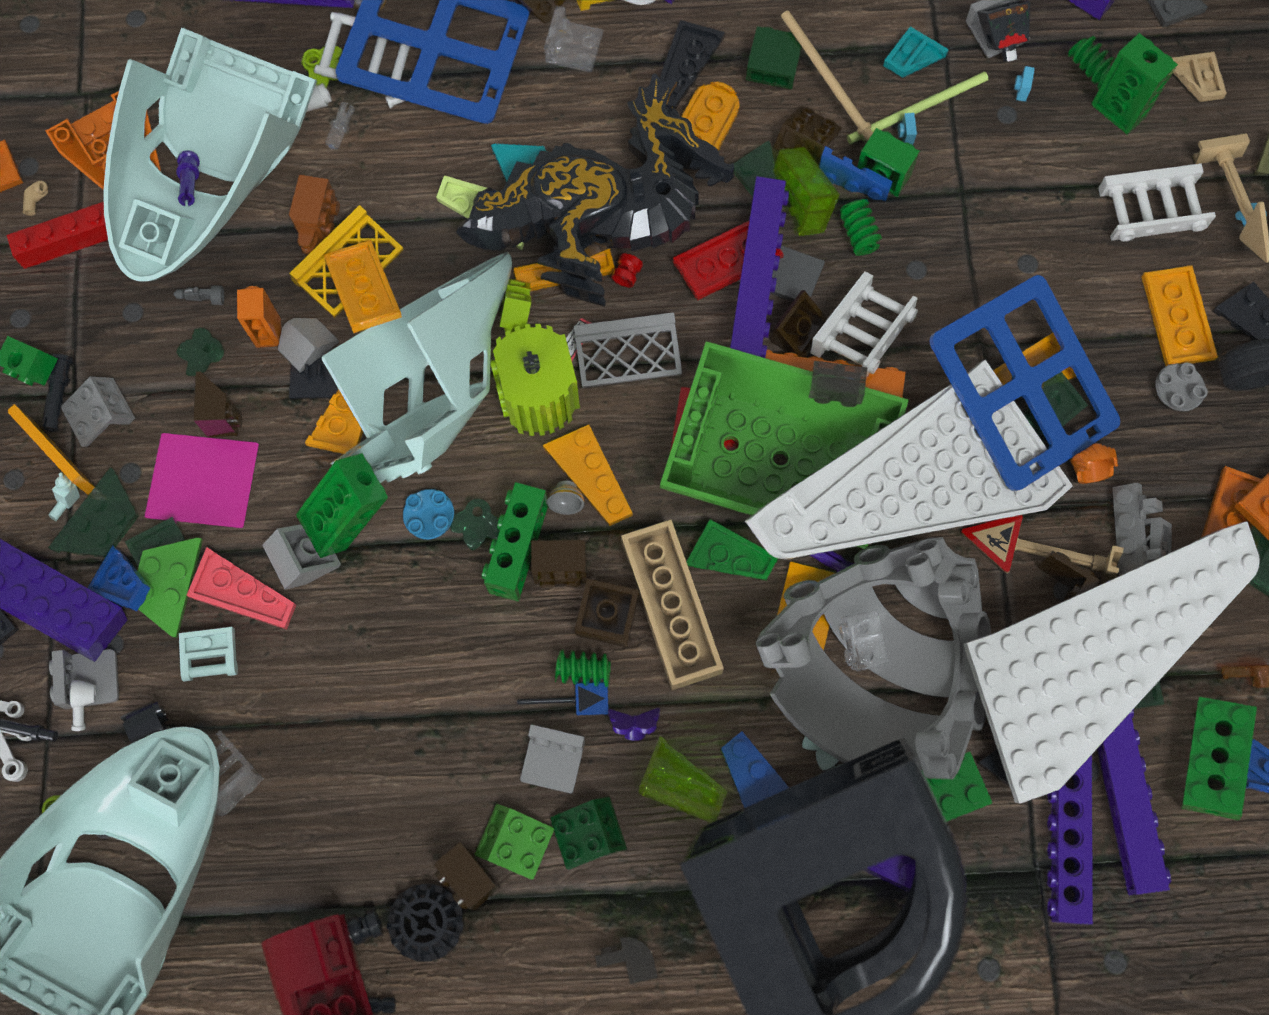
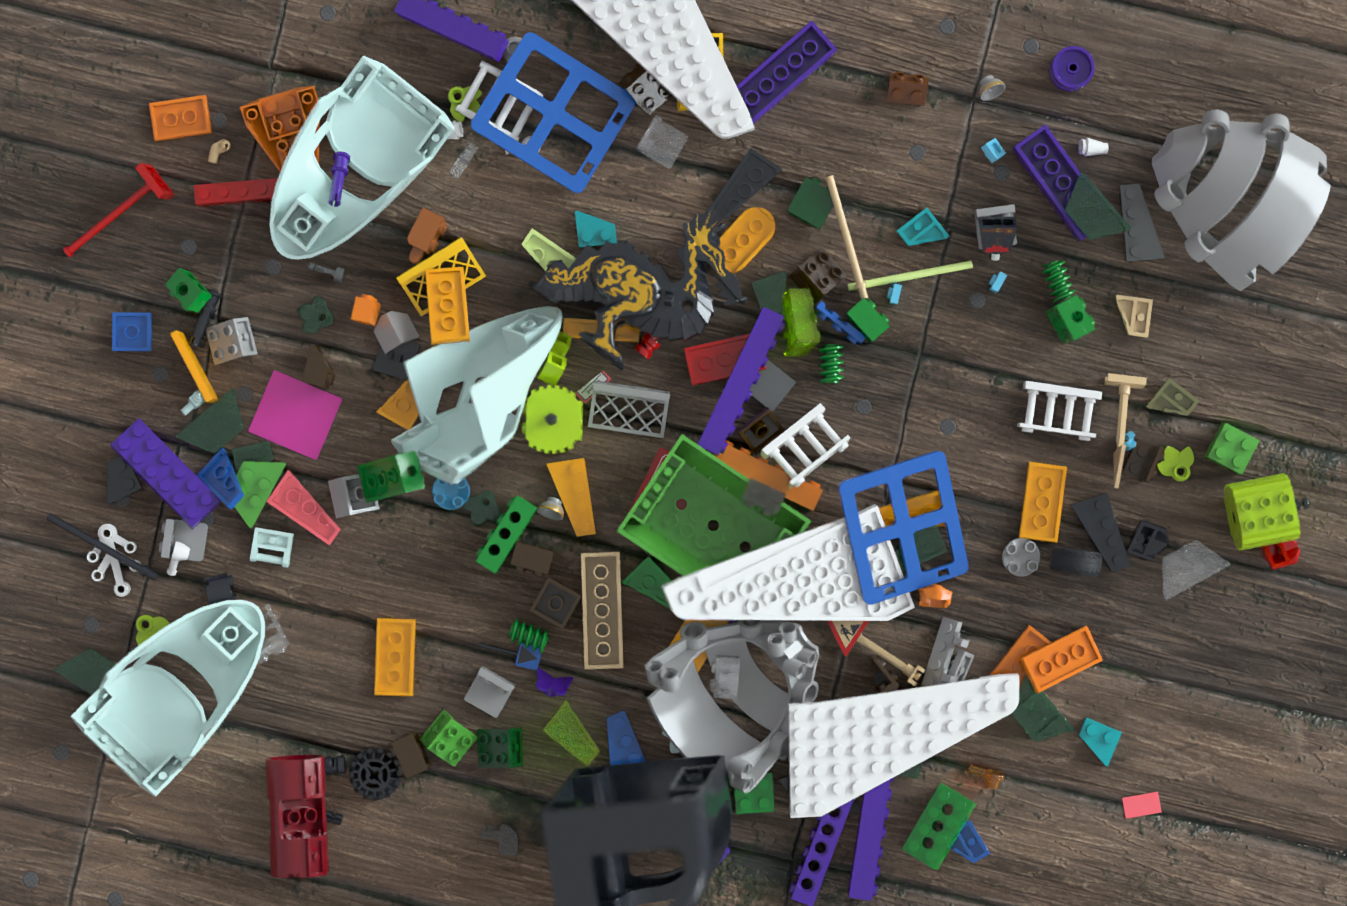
camera: 10 degrees right, 15 degrees up
none -> light orange tile [374,618,416,696]

